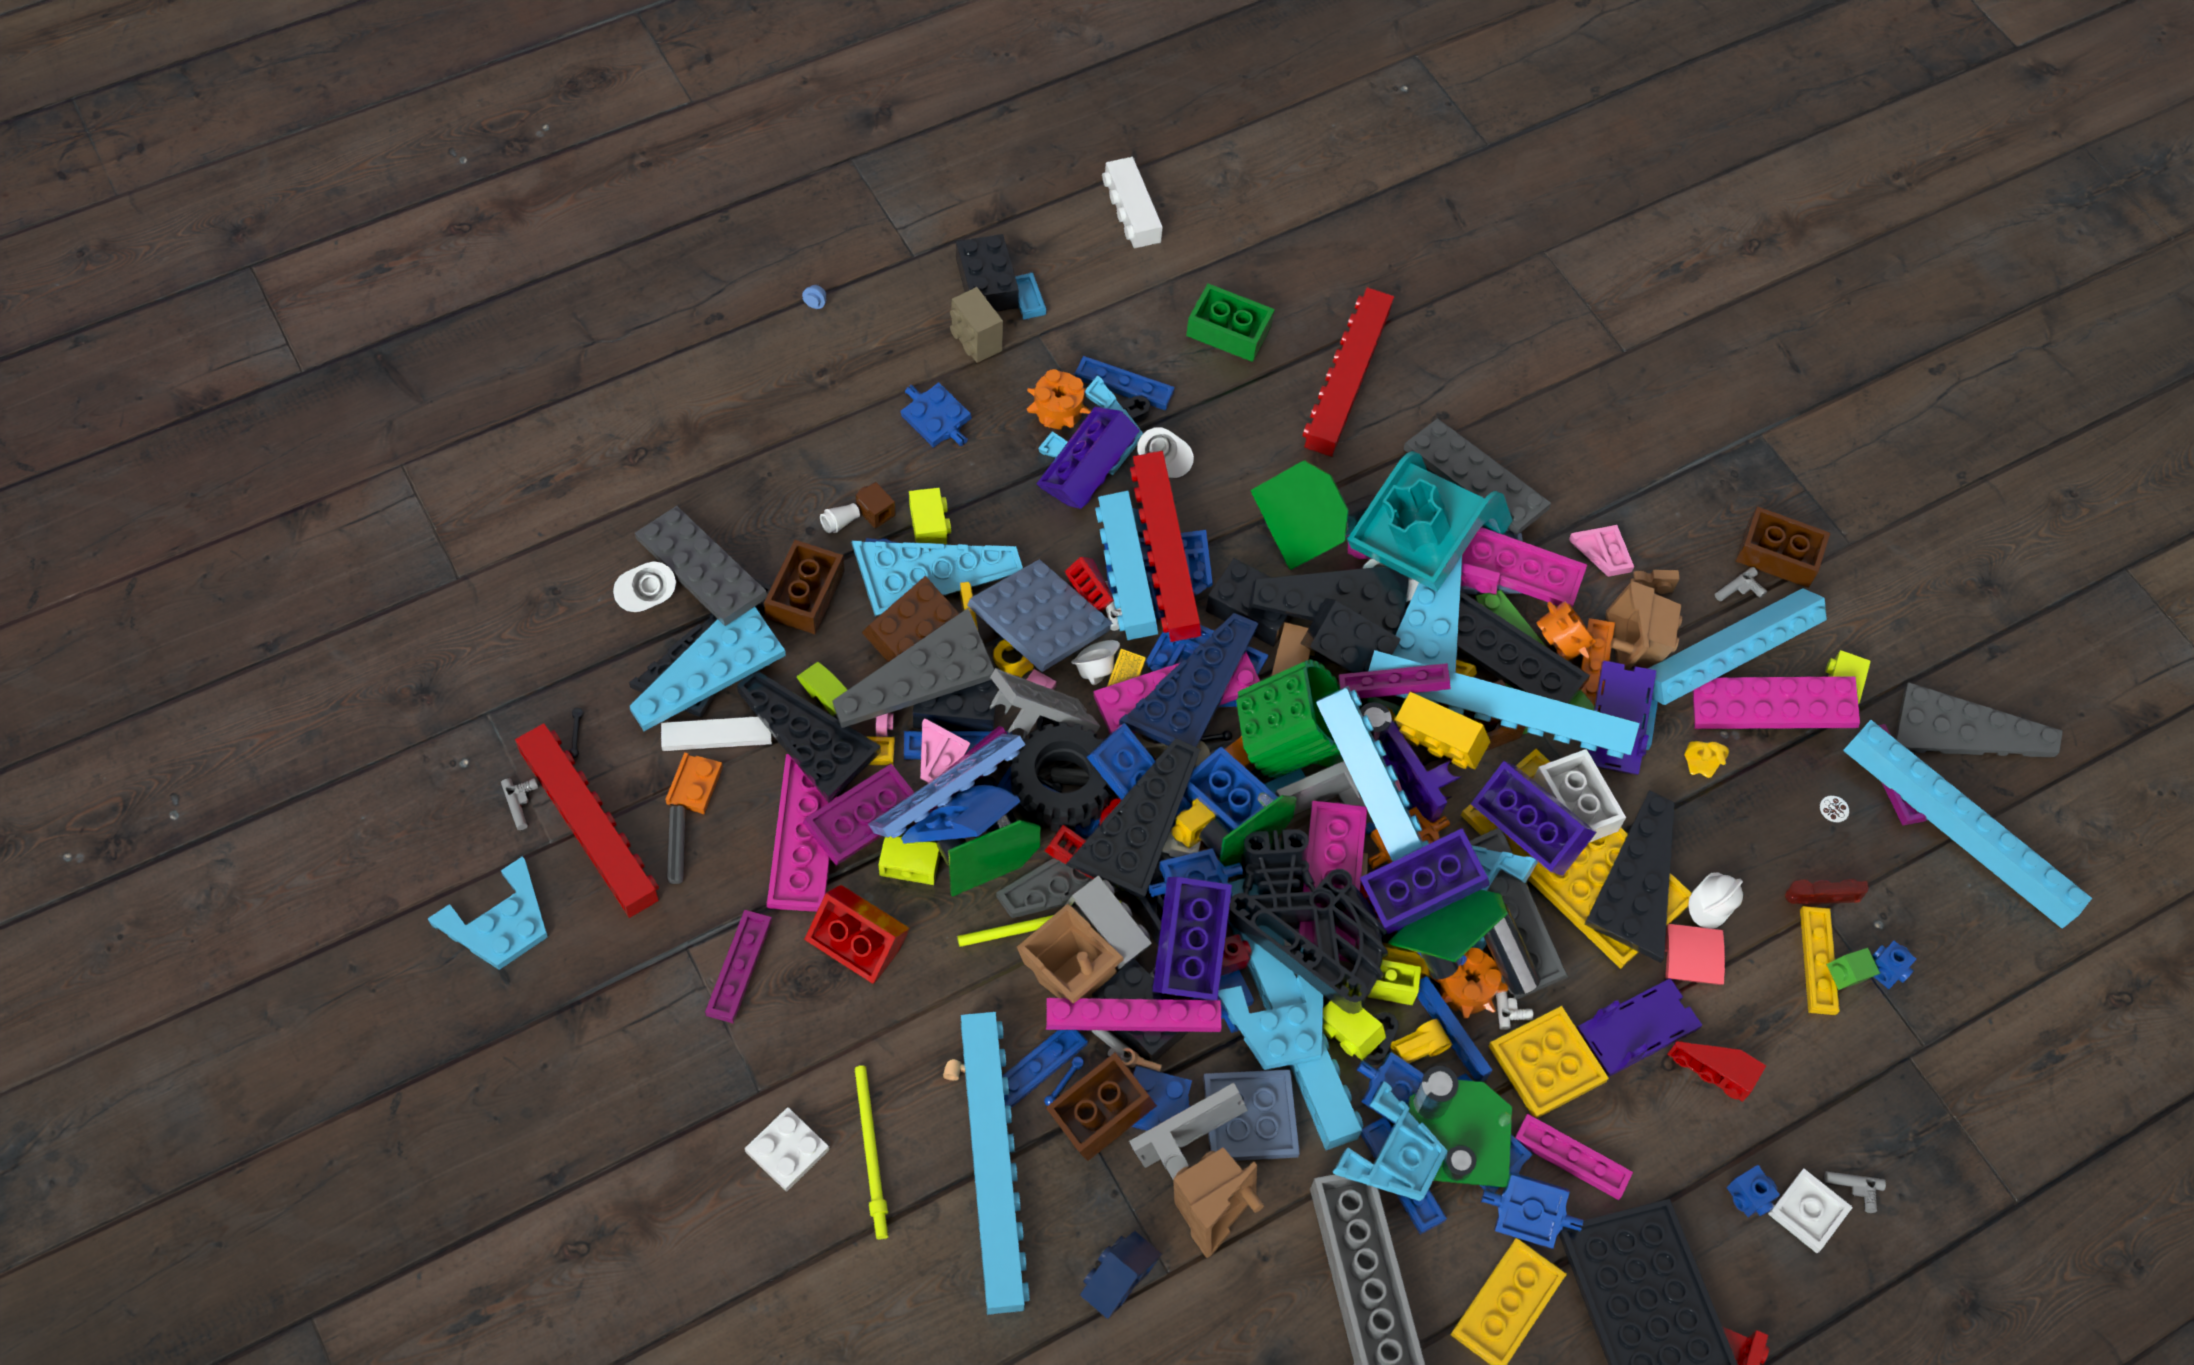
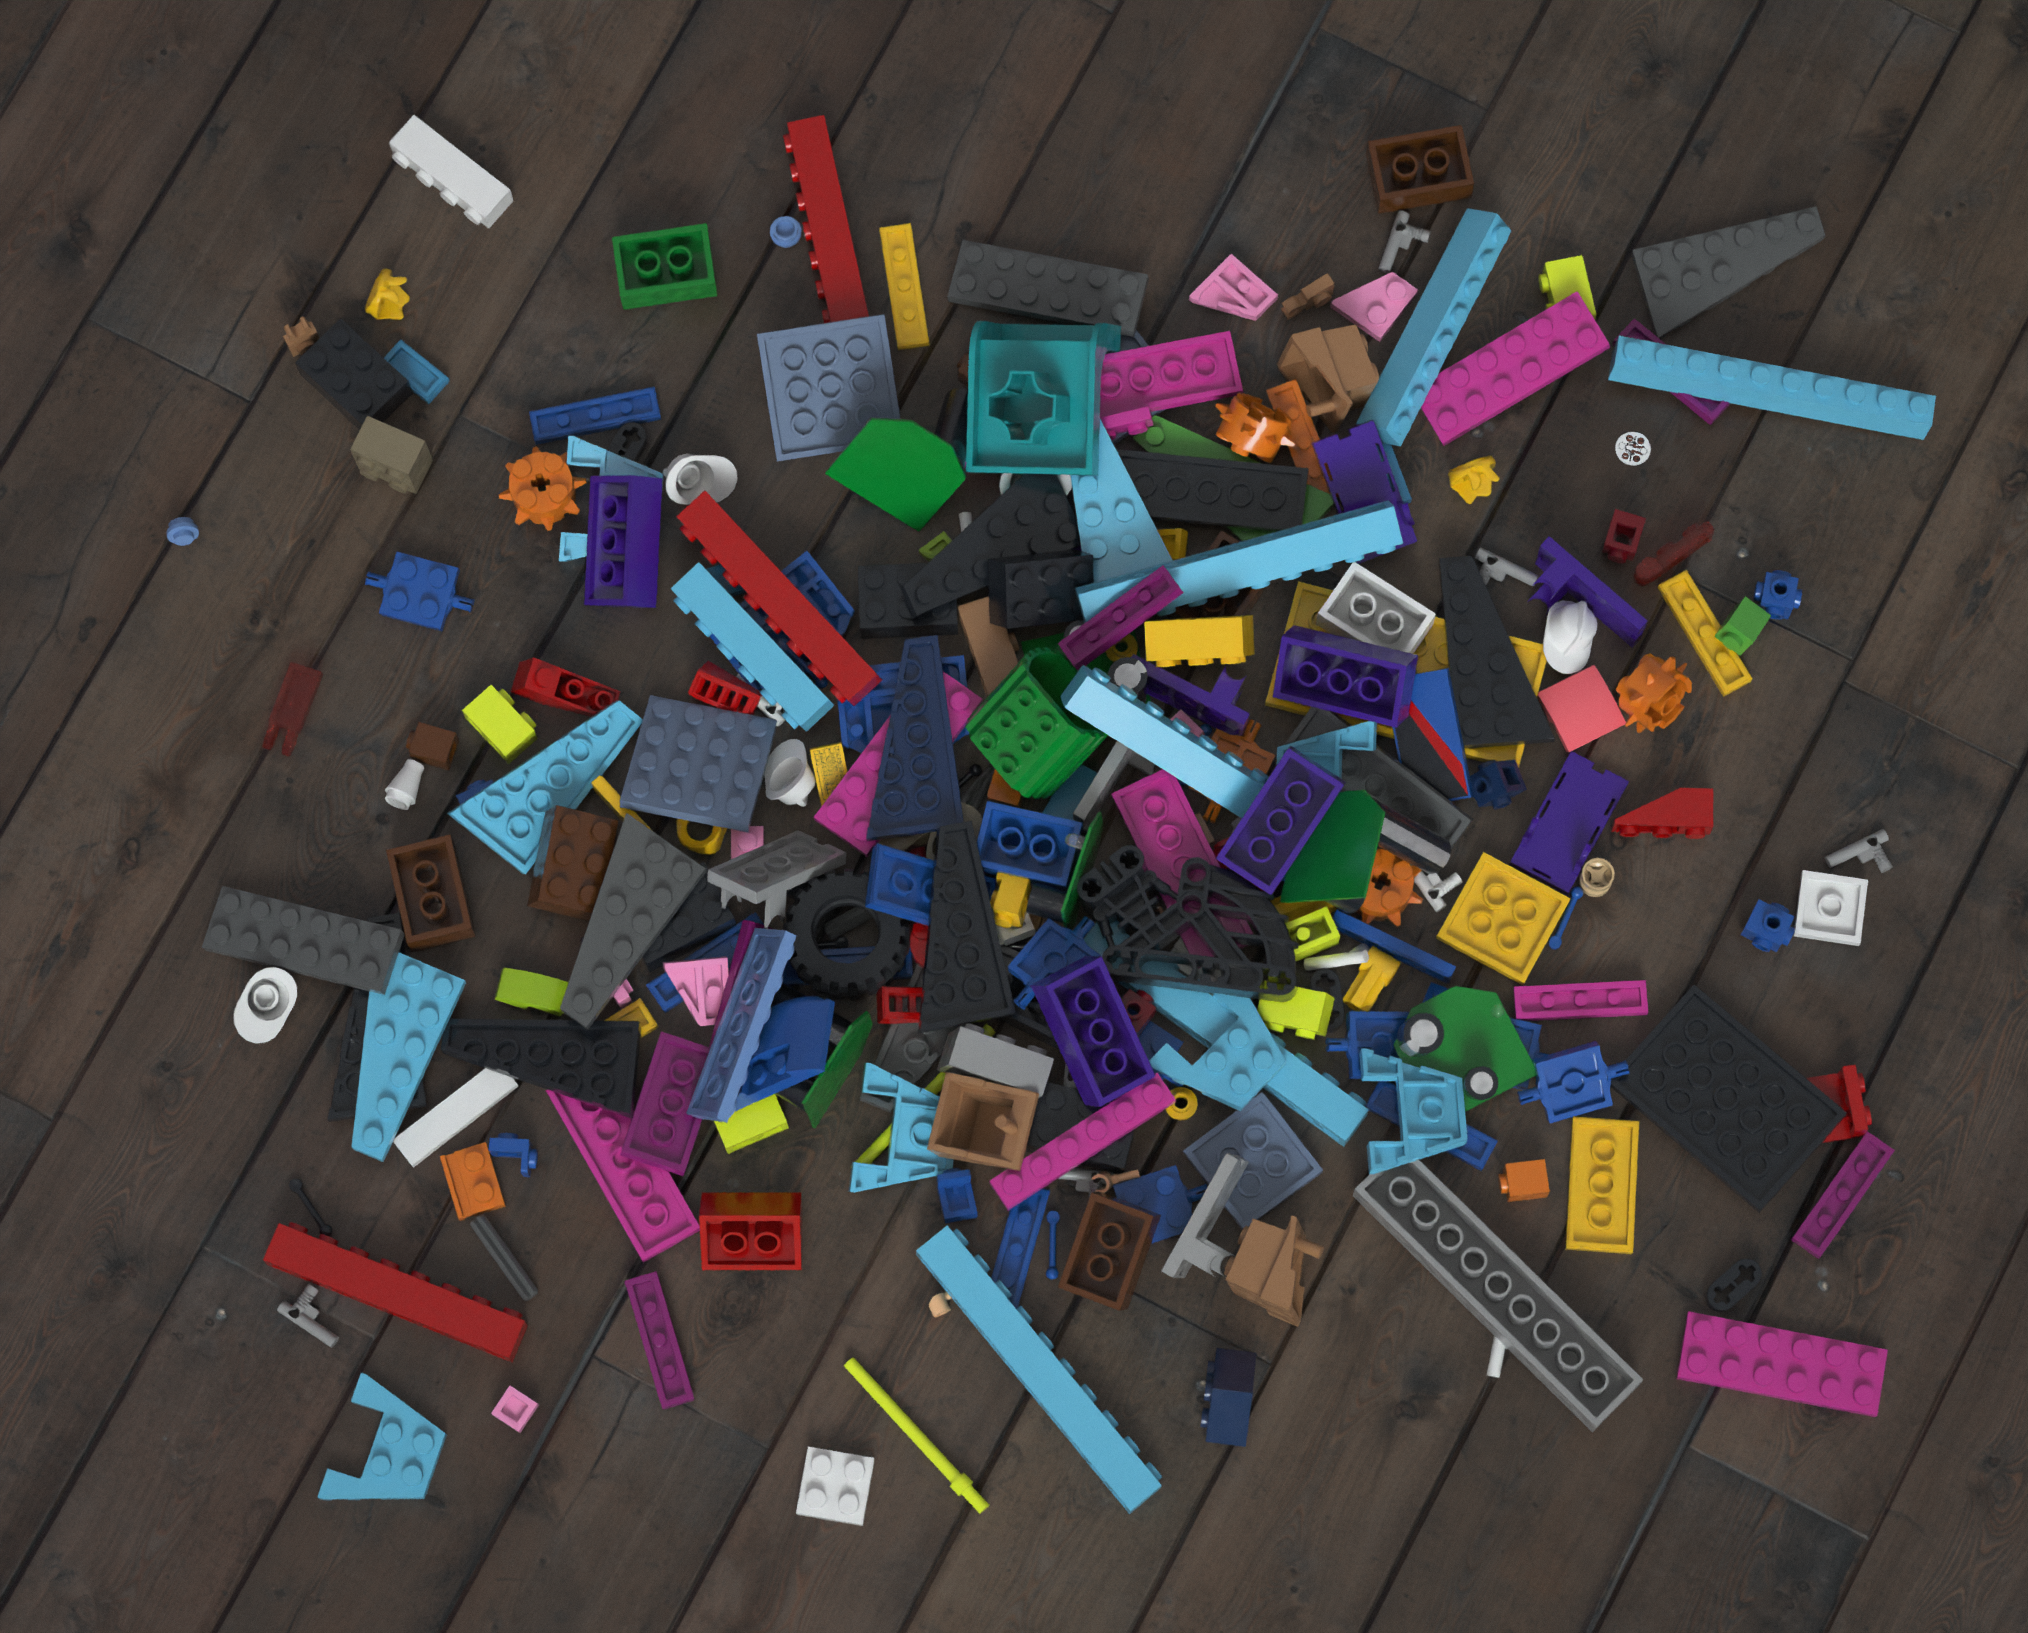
camera: 25 degrees left, 15 degrees up
none -> clear red hinge [263,662,323,757]
none -> medium nougat plate [283,317,320,357]
none -> yellow piece [365,268,410,320]
none -> blue bracket [489,1133,538,1177]
none -> bright pink plate [491,1386,539,1433]
none -> red slope [511,657,621,717]
none -> sand blue plate [757,314,900,462]
none -> medium blue plate [770,216,802,248]
none -> medium azure wing [848,1063,954,1192]
none -> yellow tile [879,223,929,350]
none -> blue bracket [937,1168,978,1224]
none -> yellow plate [1165,1087,1198,1121]
none -> white hose [1304,943,1370,971]
none -> bright pink wing [1330,272,1418,342]
none -> tile [1392,668,1473,801]
none -> dark blue brick [1470,760,1527,810]
none -> light grey hose [1475,547,1539,587]
none -> orange brick [1498,1159,1550,1202]
none -> dark purple piece [1528,536,1648,648]
none -> blue hinge [1548,886,1584,950]
none -> tan wheel [1579,858,1615,897]
none -> dark red brick [1602,509,1646,564]
none -> orange brick [1616,653,1692,733]

